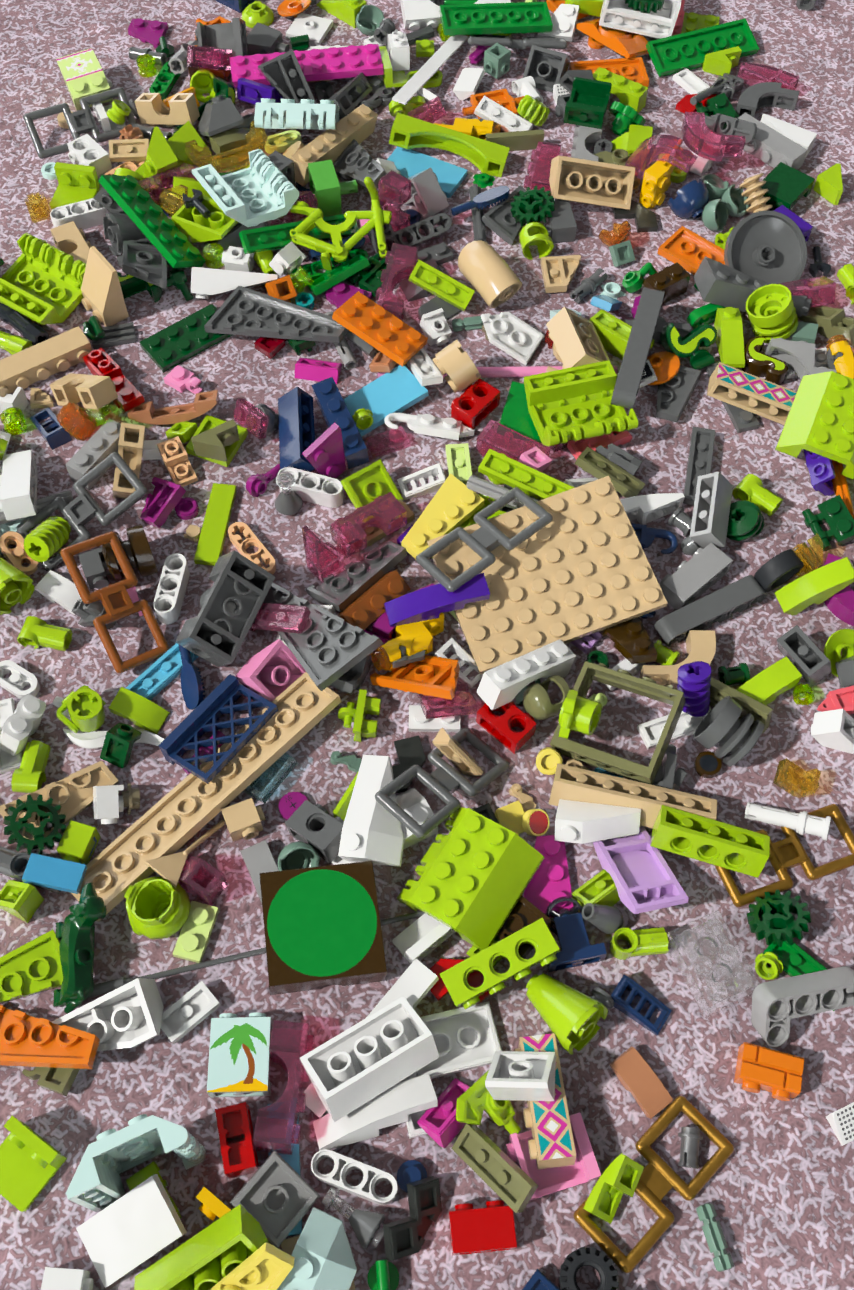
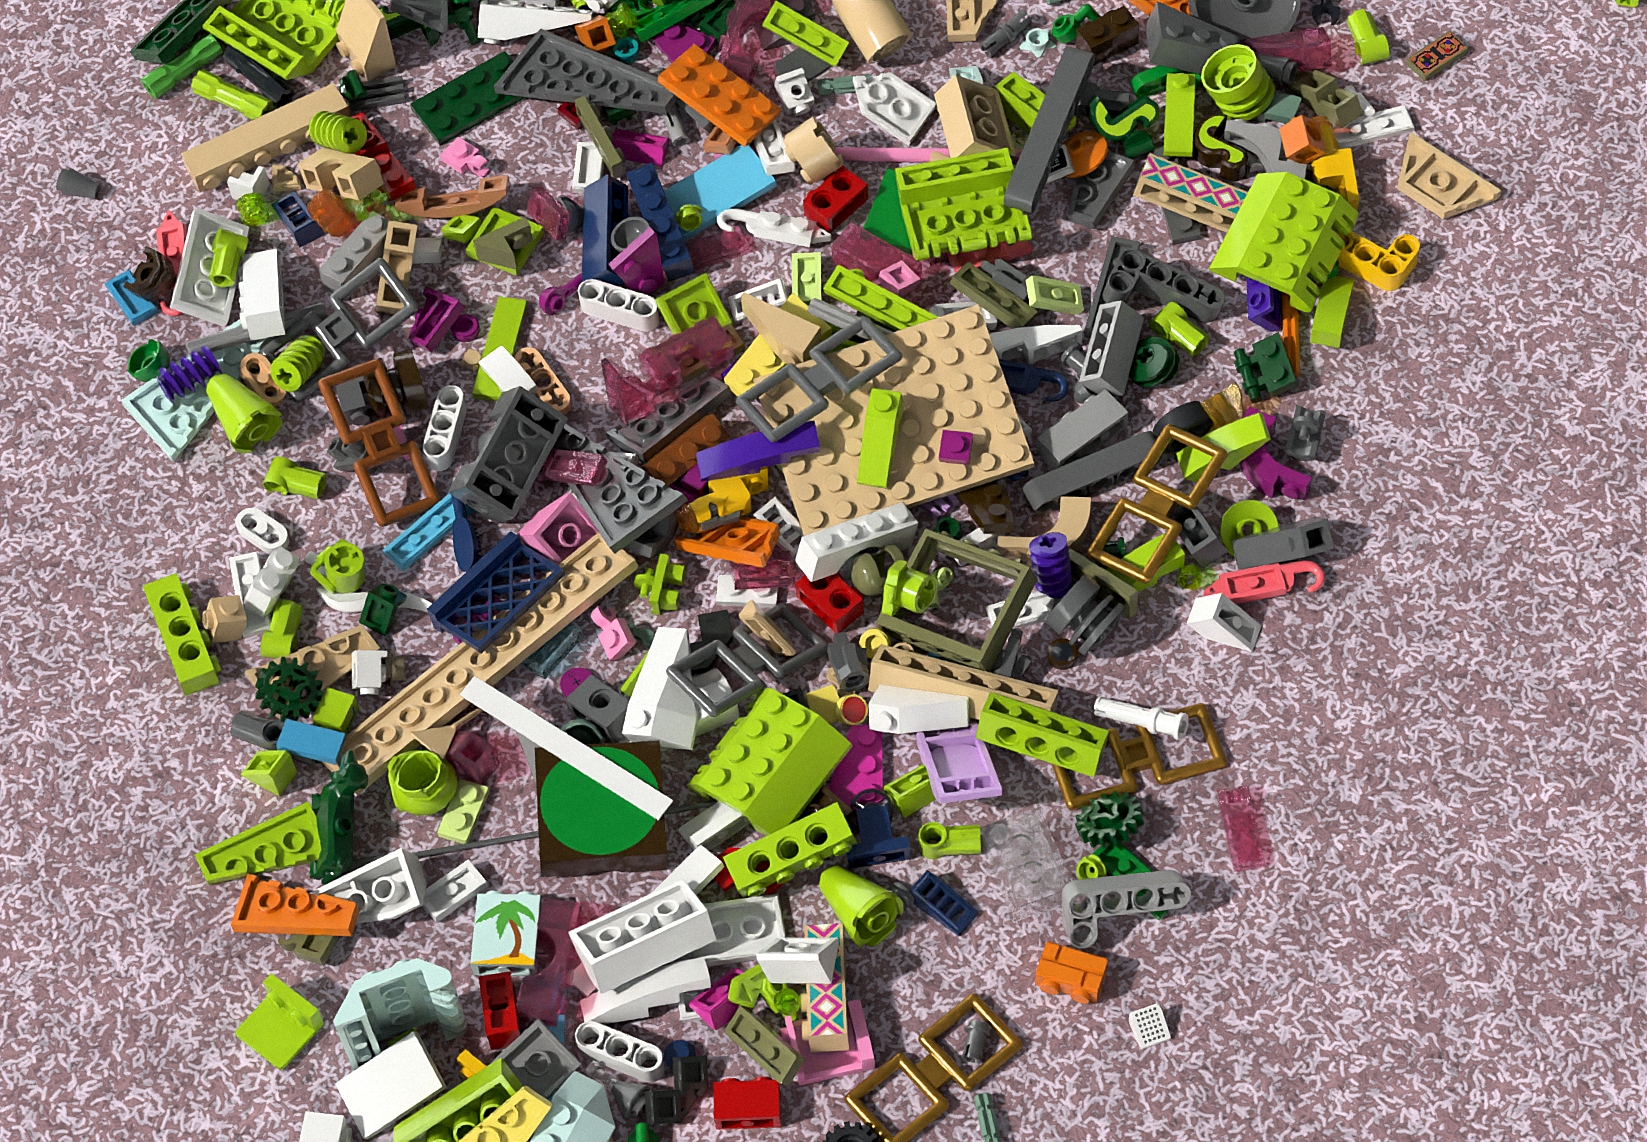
camera: 10 degrees right, 0 degrees up
white slope [35,570,81,615] -> none
lime slope [108,687,170,734] -> none
light nougat slope [157,436,198,487] -> none
tan brick [221,798,266,842] -> none
dark grey piece [275,471,303,515] -> none
dark grey cone [582,903,623,934] -> none
lime slope [583,1154,644,1224] -> none
dark azure tile [591,294,622,312] -> none
nougat slope [609,1046,673,1119] -> none
lime bush [654,640,680,665] -> none
clear yellow bracket [773,758,821,798] -> none
none -> lime piece [309,111,367,153]
none -> white piece [460,676,673,820]
none -> white slope [478,345,538,393]
none -> white tile [572,142,605,193]
none -> olive plate [574,95,626,179]
none -> bright pink plate [591,606,636,661]
none -> dark grey piece [611,217,650,253]
none -> tan slope [741,292,822,365]
none -> clear neon green hinge [774,988,801,1016]
none -> dark grey rock [827,632,870,692]
none -> lime slope [857,388,905,489]
none -> magenta plate [939,430,973,465]
none -> yellowish green plate [1026,275,1084,315]
none -> pearl gold bar [1087,424,1228,584]
none -> dark grey beam [1103,248,1225,323]
none -> orange brick [1279,115,1326,164]

